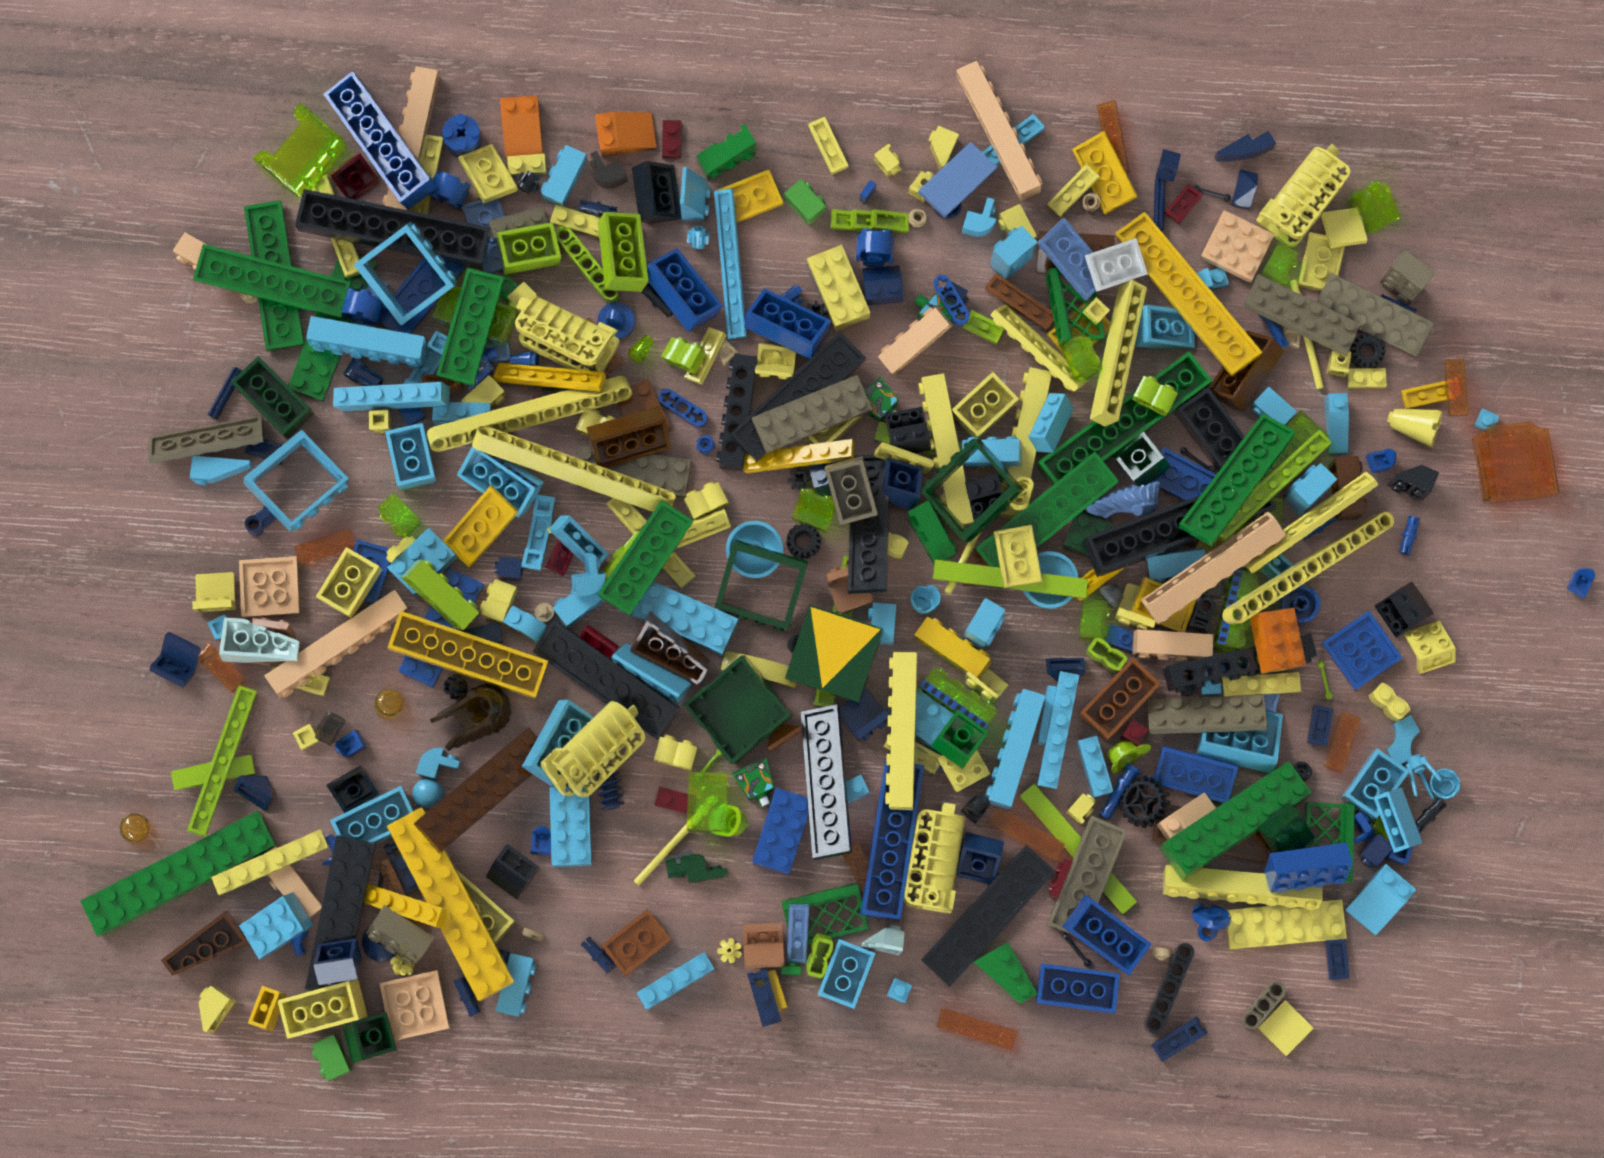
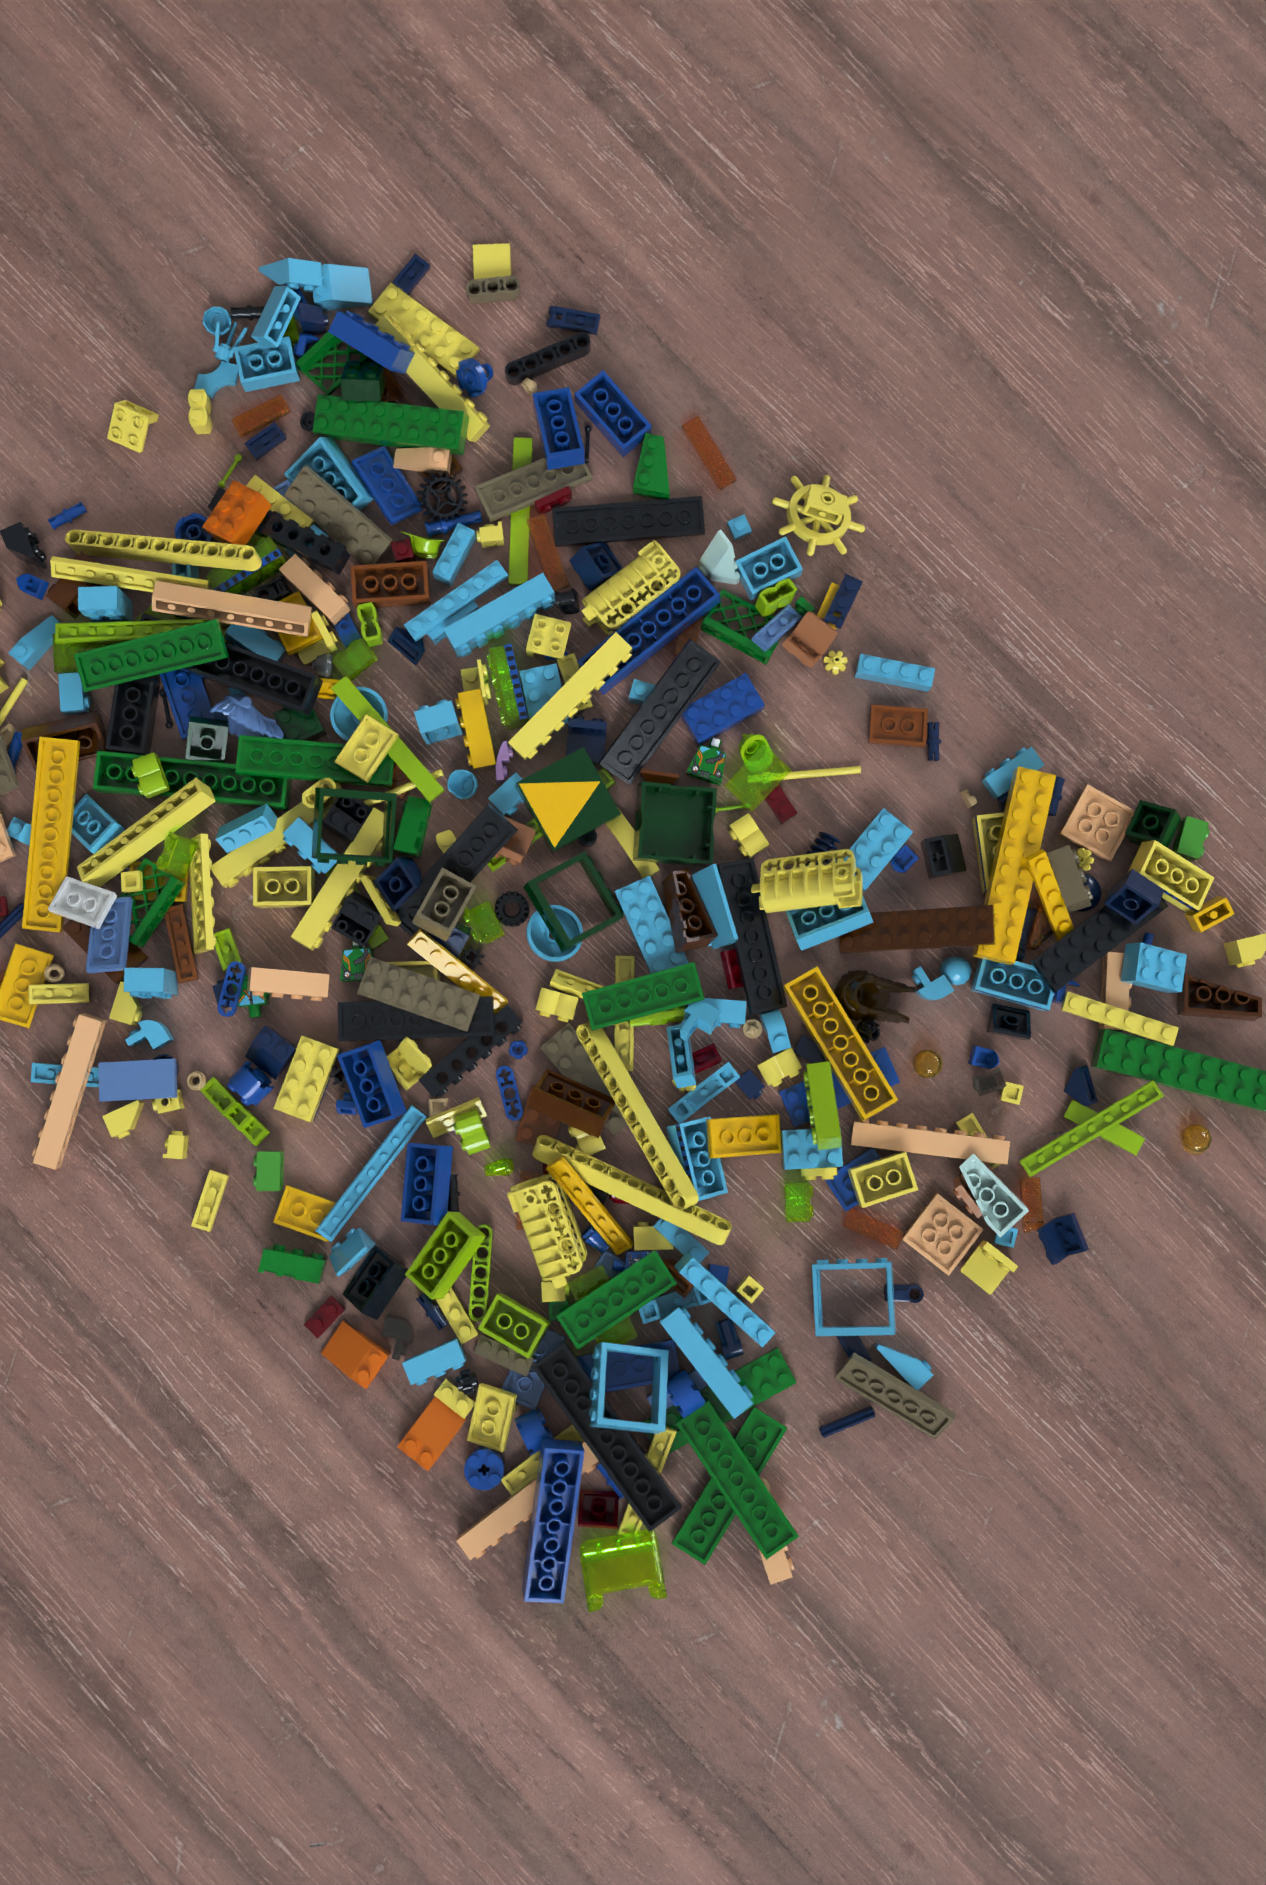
camera: 140 degrees left, 5 degrees up
dark green brick [231,356,314,440] -> none
medium azure brick [385,423,437,491] -> none
blue tile [597,302,635,340] -> none
dark green plate [665,850,728,884] -> none
medium azure gear [687,226,710,249] -> none
blue tile [860,180,876,204] -> none
green slope [931,709,989,769] -> none
blue plate [1321,611,1403,691] -> none
black slope [1375,581,1434,637] -> none
none -> medium azure slope [258,258,322,292]
none -> lavender slope [496,741,513,783]
none -> light yellow piece [772,475,865,556]

